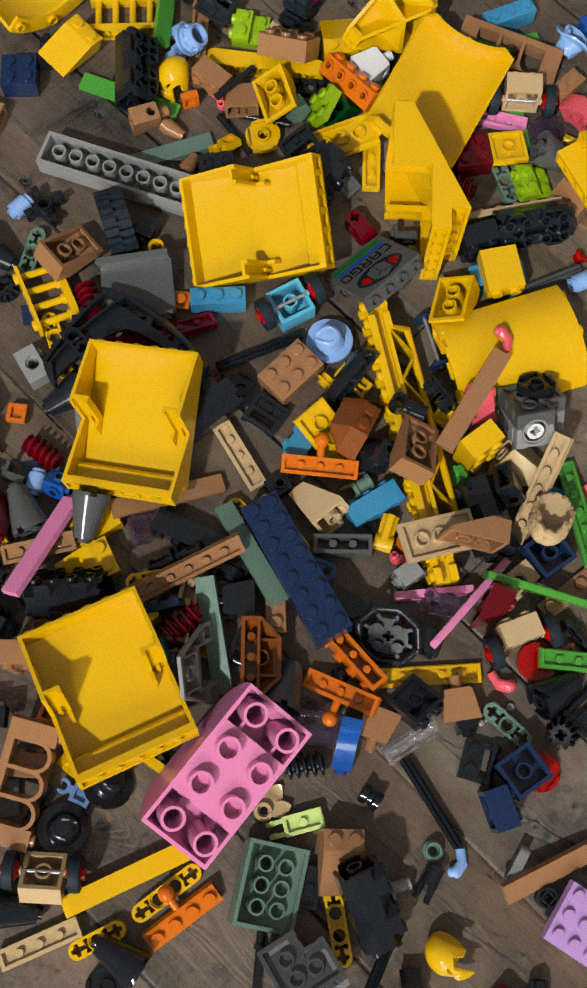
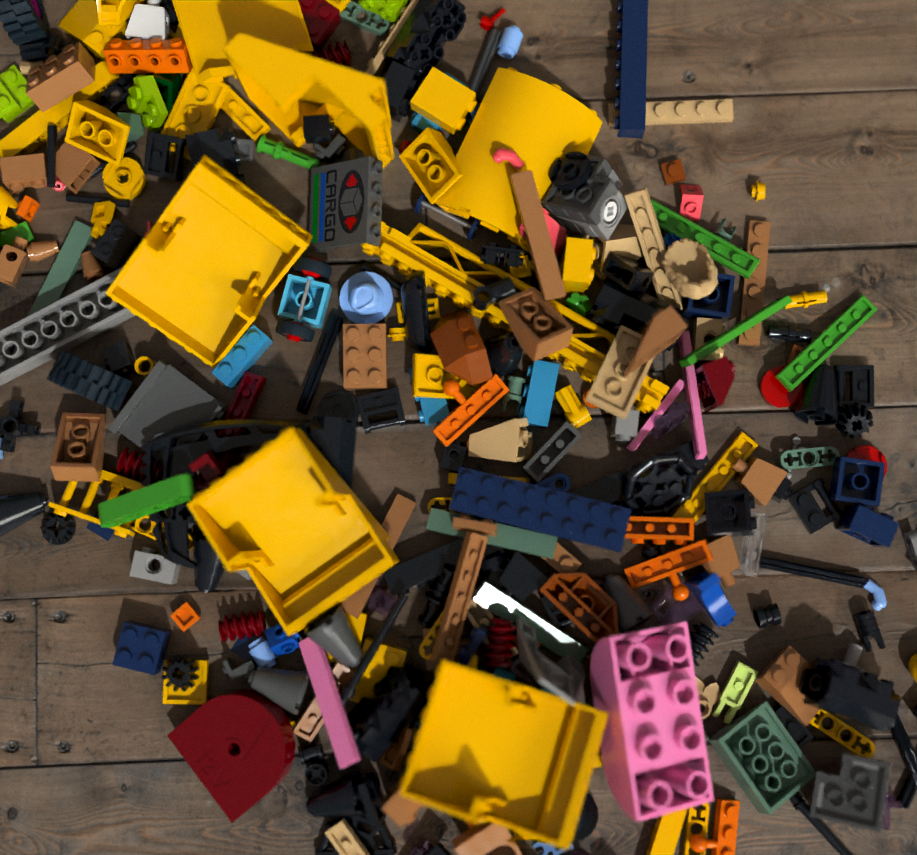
camera: 45 degrees left, 10 degrees up
sand green beam [18,227,47,274] -> none
orange plate [175,291,190,312] -> none
tan plate [213,420,266,493] -> none
dark red piece [345,210,377,246] -> none
coral arm [389,551,407,566] -> none
sand green plate [422,840,443,861] -> none
brick [482,610,563,670] -> none
coral arm [487,670,516,693] -> none
none -> bright green beam [98,474,195,528]
none -> dark red panel [189,449,226,482]
none -> bright green pin [257,134,321,170]
none -> black brick [303,115,335,144]
none -> black bar [340,593,408,707]
none -> medium nougat plate [452,515,498,537]

